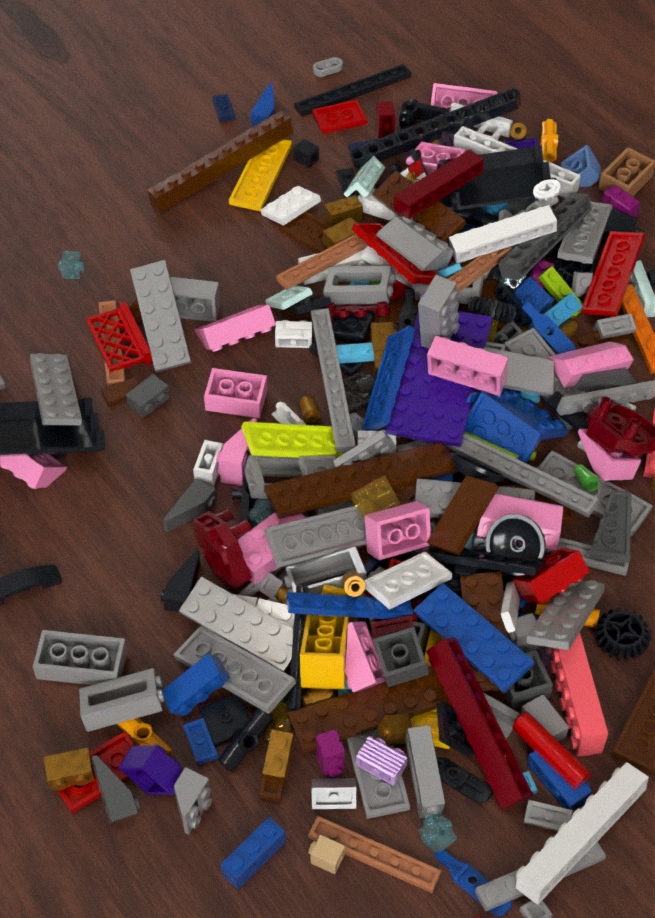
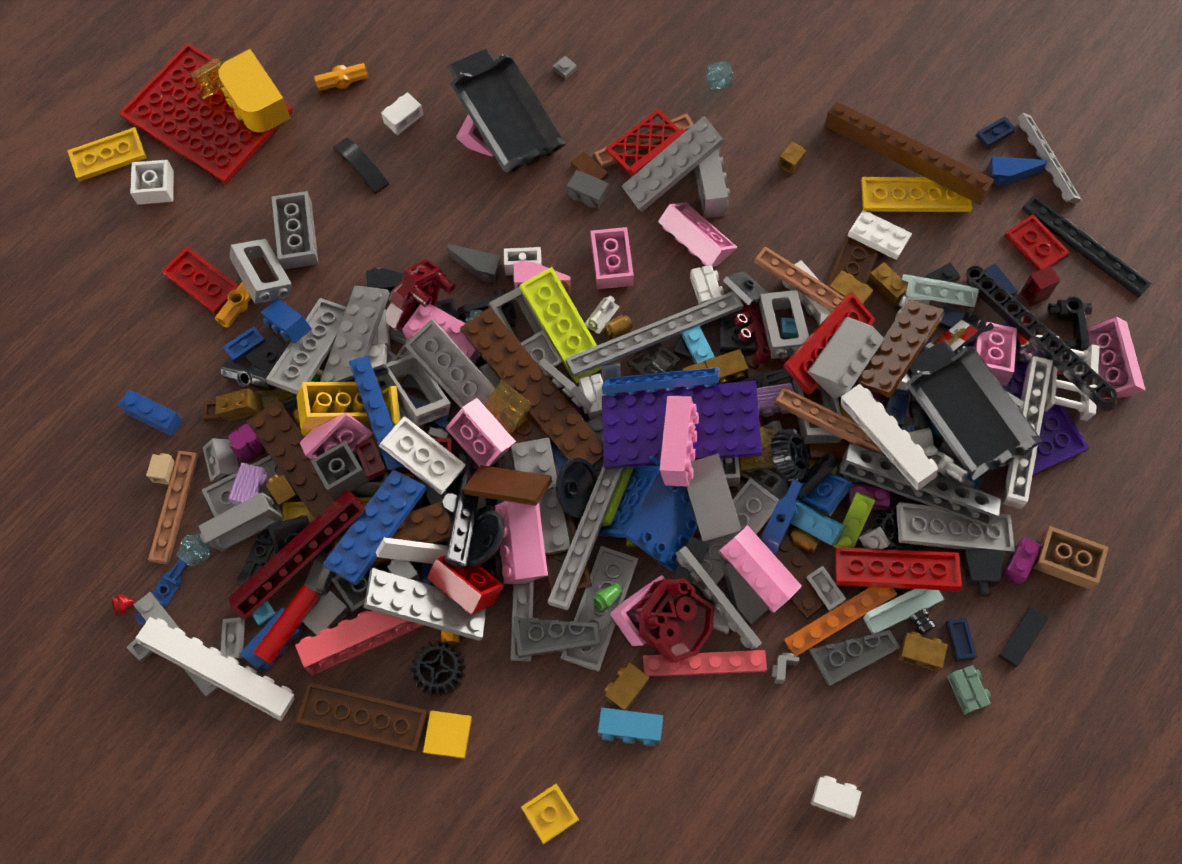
camera: 75 degrees right, 15 degrees up
light grey plate [30,353,82,425] -> none
pearl gold brick [44,748,94,791] -> none
dark grey slope [91,755,140,824] -> none
dark purple brick [118,745,183,795] -> none
light grey slope [174,767,212,835] -> none
light aqua tile [265,286,313,310] -> none
black brick [293,139,319,168] -> none
light grey plate [313,57,343,77] -> none
brick [341,571,365,597] -> none
dark red brick [394,150,484,219] -> none
light grey brick [418,275,460,349] -> none
medium azure tile [437,263,461,277] -> none
pearl gold brick [510,123,528,140] -> none
white gear [533,180,561,201] -> none
light orange piece [540,119,558,163] -> none
medium blue slope [561,145,602,187] -> none
none -> pearl gold brick [778,142,807,175]
none -> light grey plate [1017,113,1082,204]

